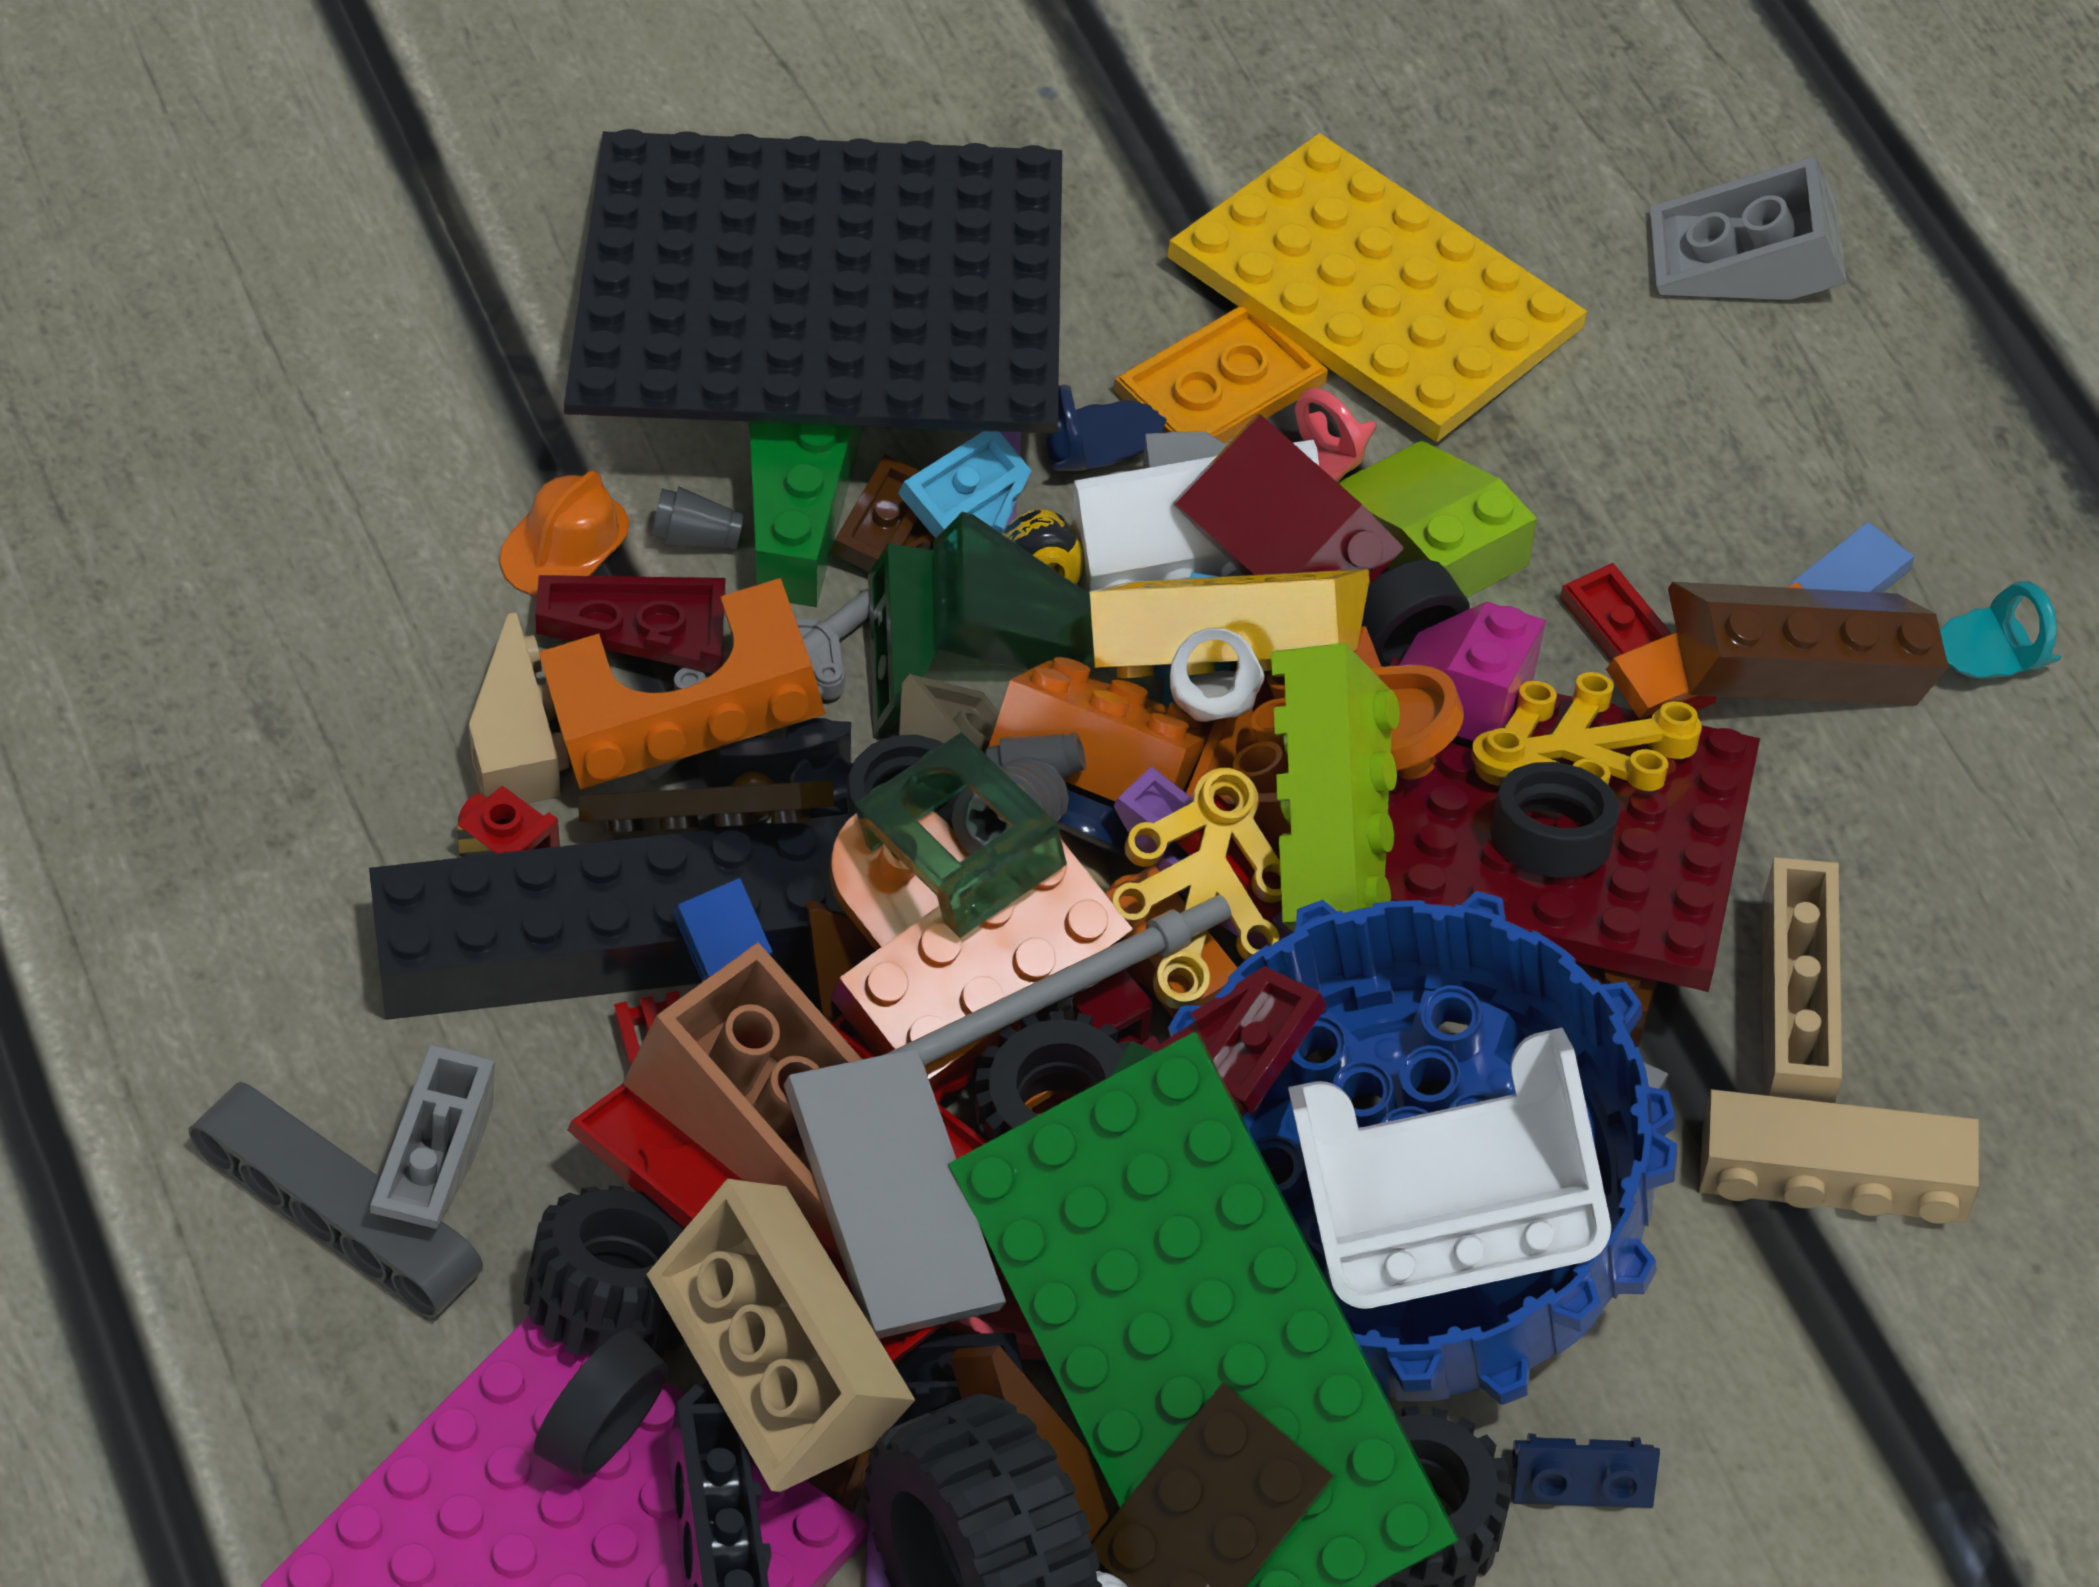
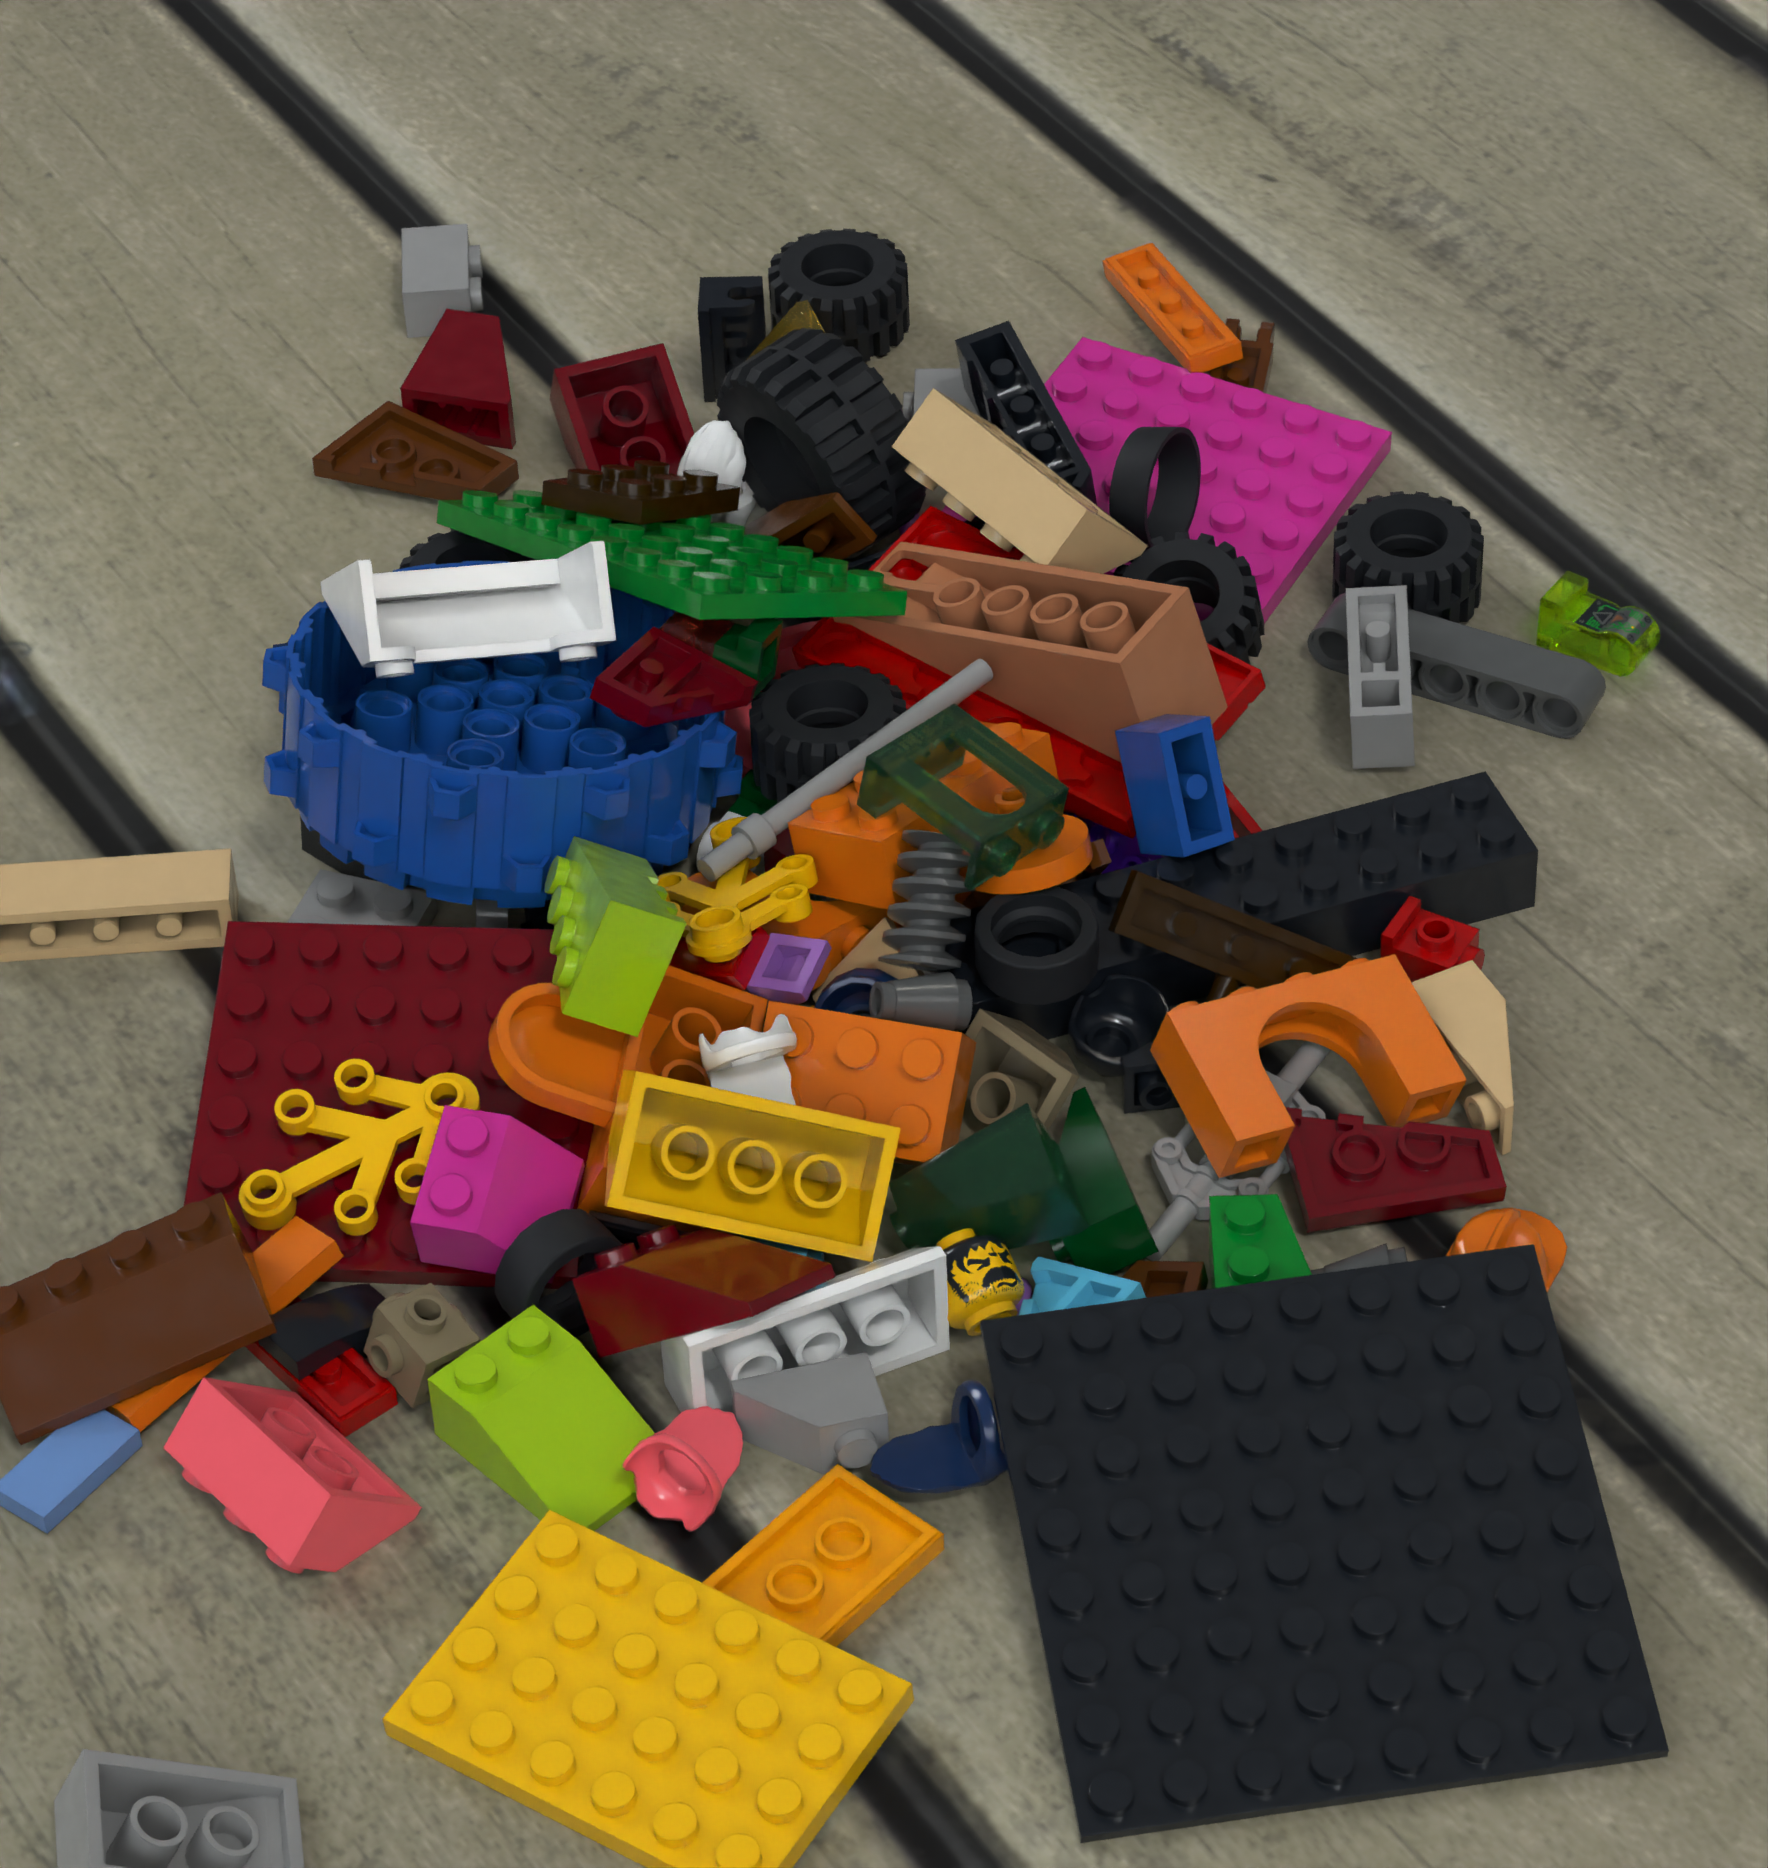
camera: 175 degrees right, 10 degrees down
light grey tile [783,1048,1006,1339] -> none
black tyre [1490,762,1620,878] -> none
tan brick [1762,857,1842,1103] -> none
none -> coral slope [163,1377,422,1574]
none -> black slope [258,1283,386,1381]
none -> dark tan brick [363,1283,481,1408]
none -> black tyre [1332,491,1484,623]
none -> clear neon green leg [1536,570,1661,677]

